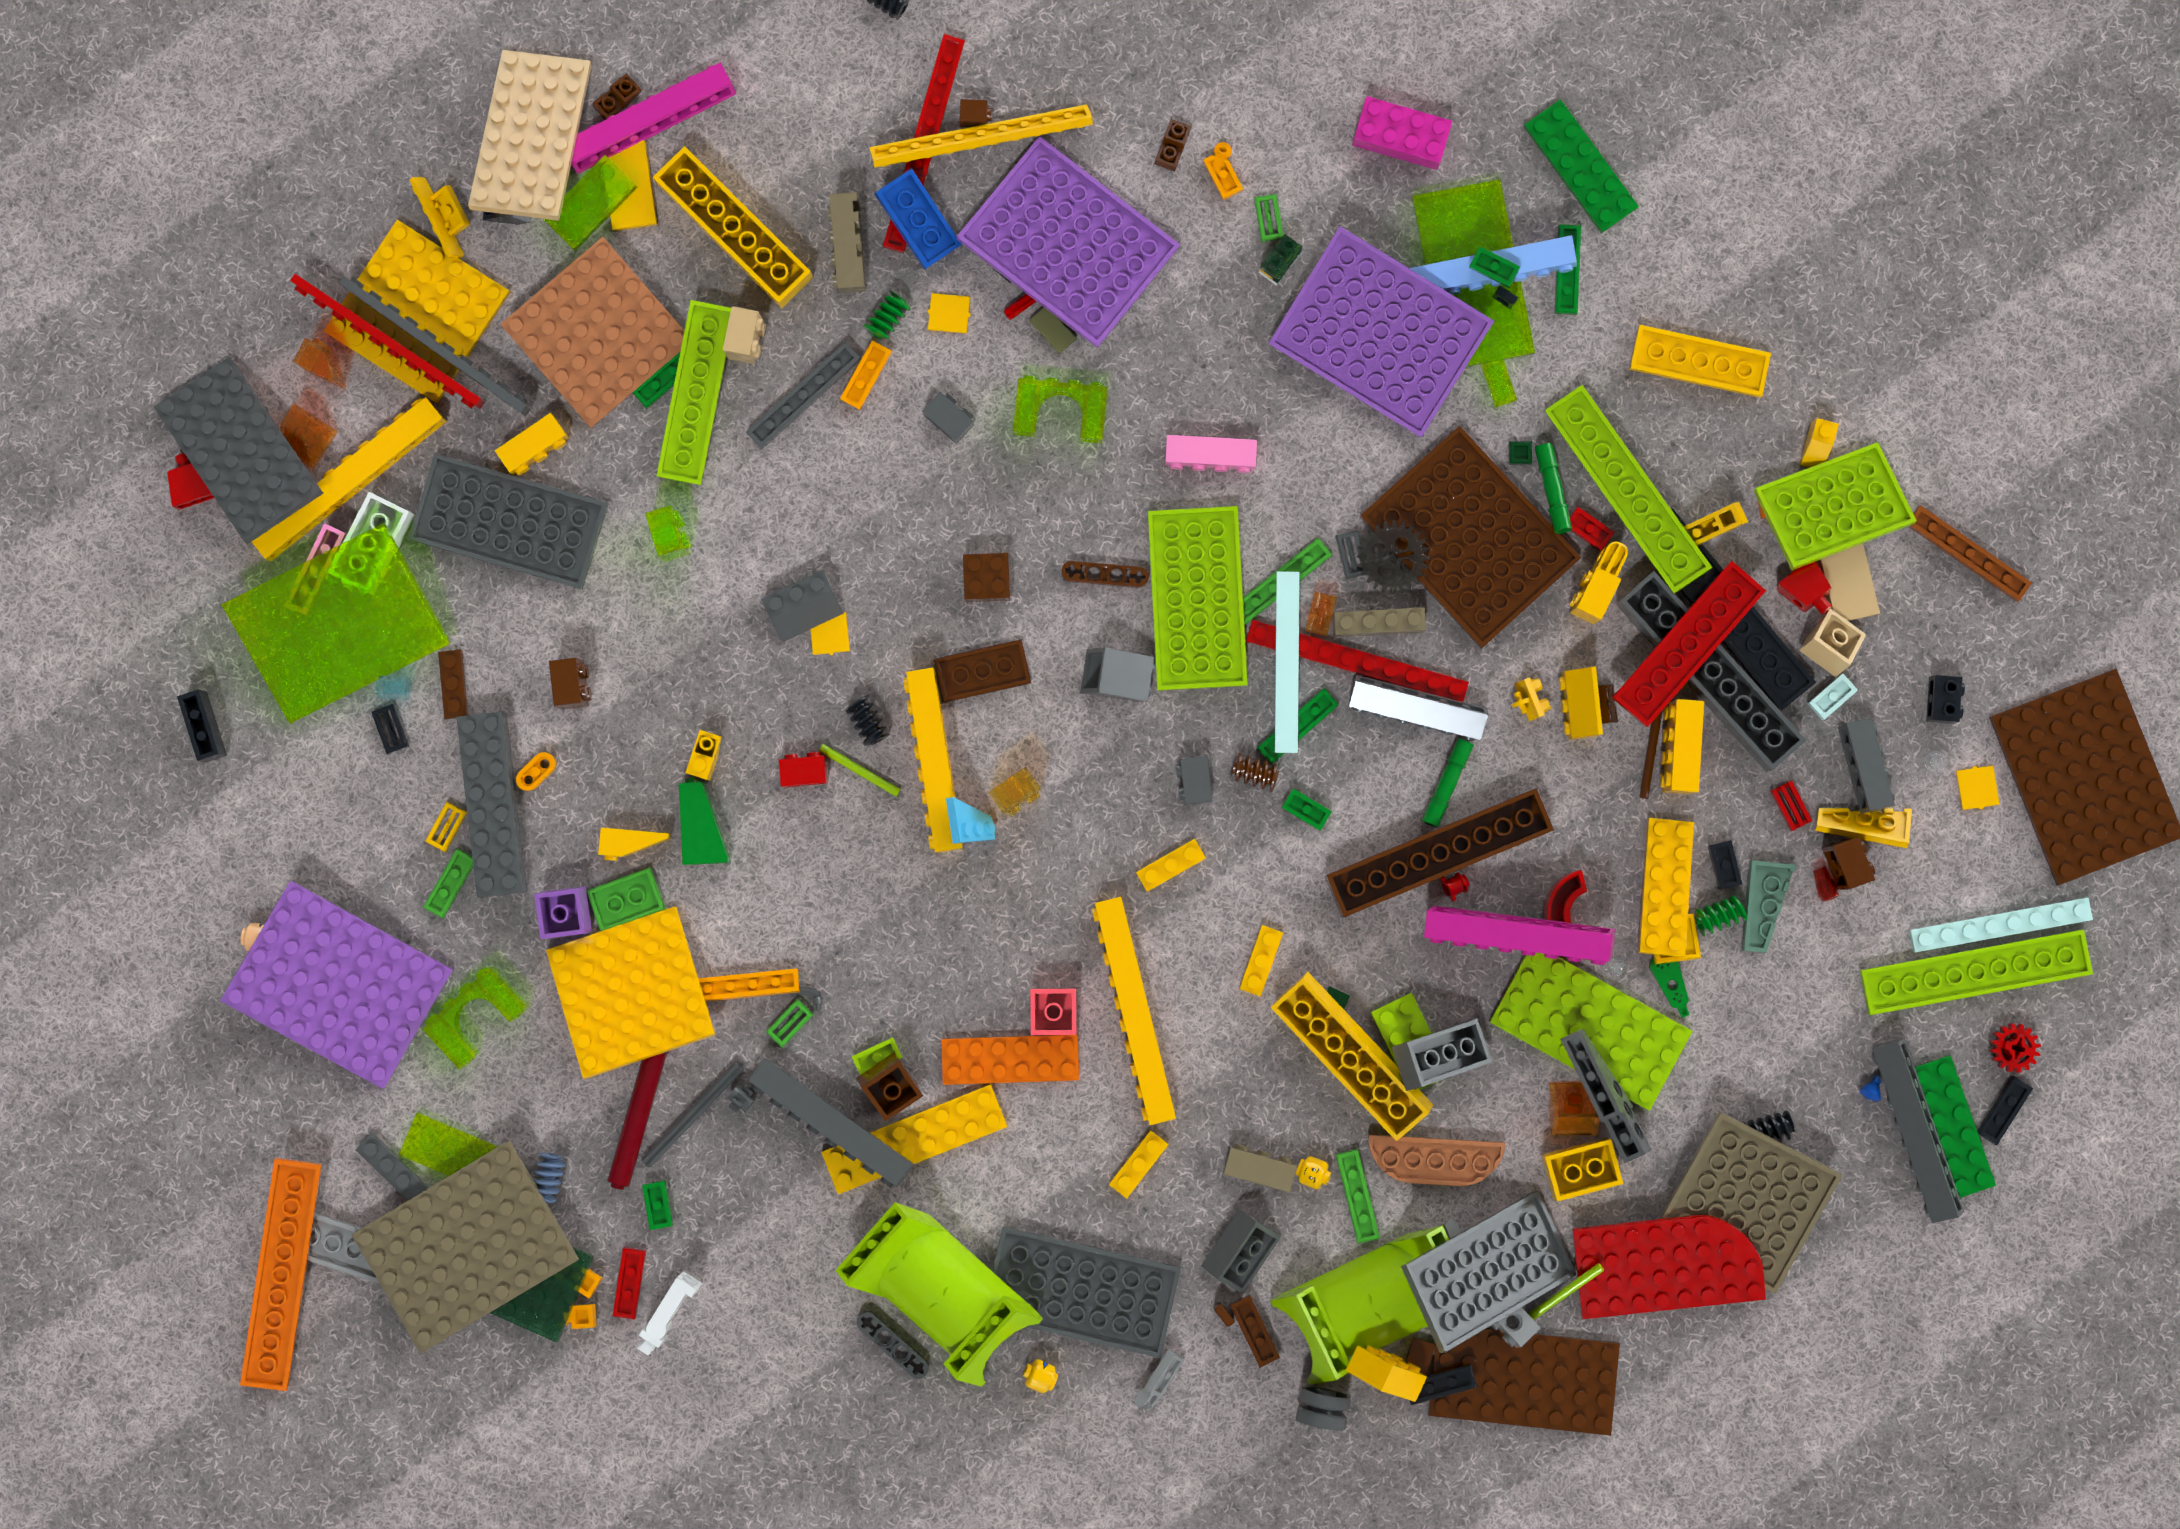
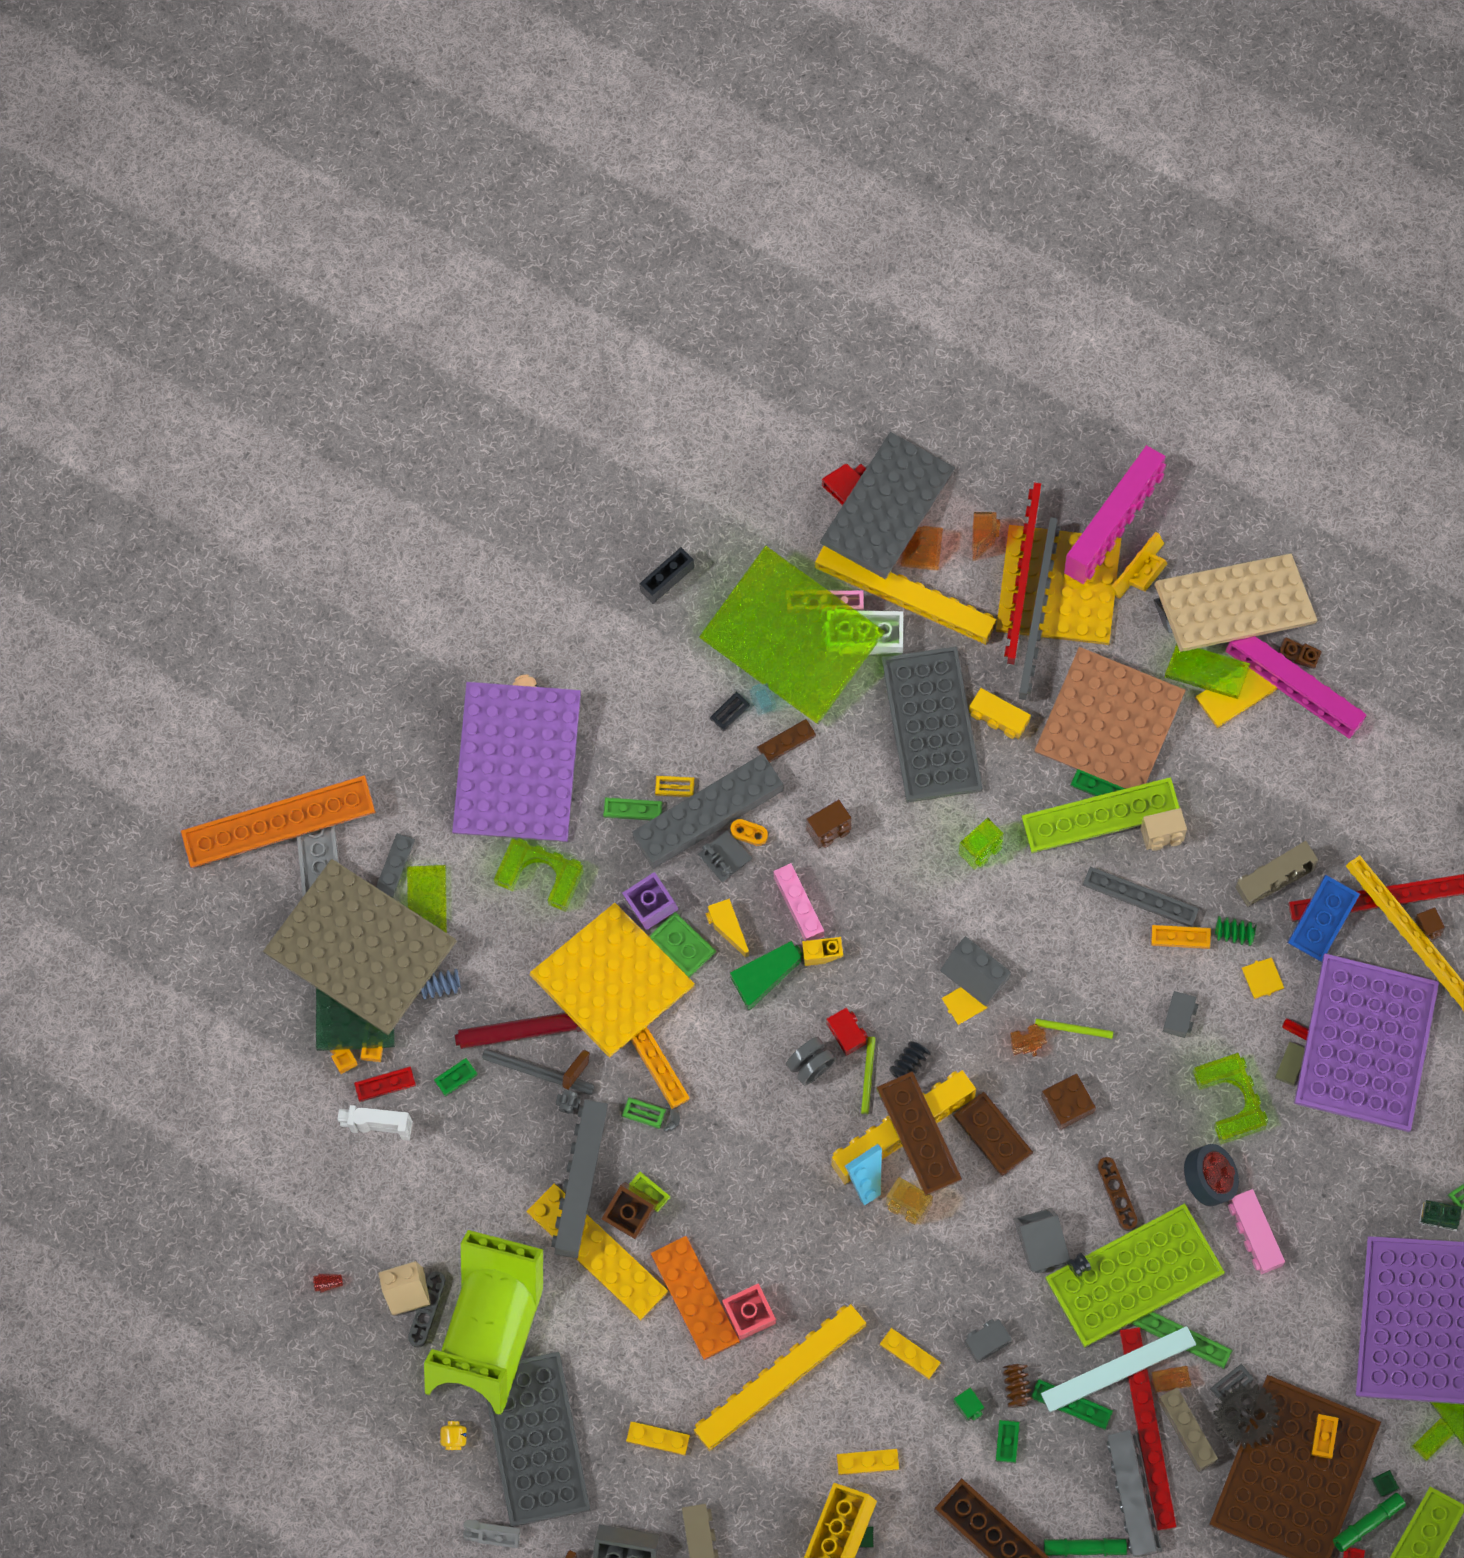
camera: 70 degrees right, 15 degrees down
yellow brick [653,146,813,309] -> none
none -> clear red cone [313,1273,343,1293]
none -> tan slope [379,1261,431,1316]
none -> reddish brown tile [562,1049,590,1090]
none -> dark grey hinge [698,830,752,883]
none -> bright pink brick [774,863,824,941]
none -> dark grey wheel [786,1037,836,1086]
none -> reddish brown plate [876,1071,962,1196]
none -> green brick [953,1387,984,1421]
none -> clear orange hips [1010,1024,1047,1057]
none -> lime bar [1035,1019,1113,1039]
none -> dark pink brick [1064,445,1166,584]
none -> black wheel [1067,1252,1092,1278]
none -> black wheel [1184,1144,1239,1206]
none -> light orange plate [1311,1414,1339,1459]

